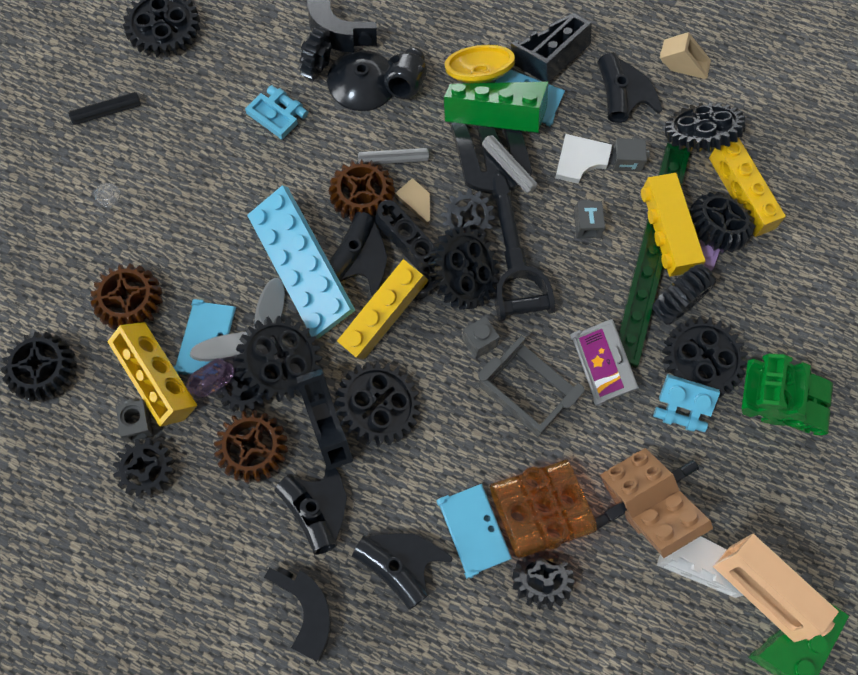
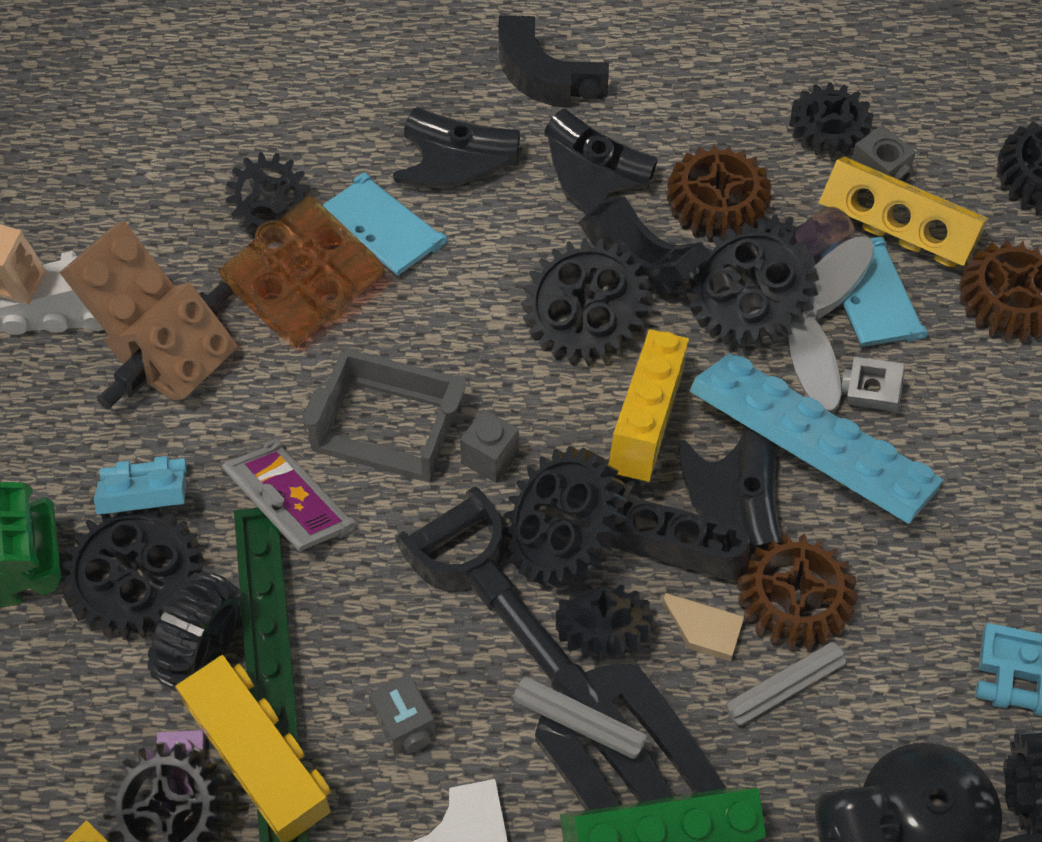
camera: 160 degrees right, 10 degrees down
none -> light grey brick [841,357,905,414]

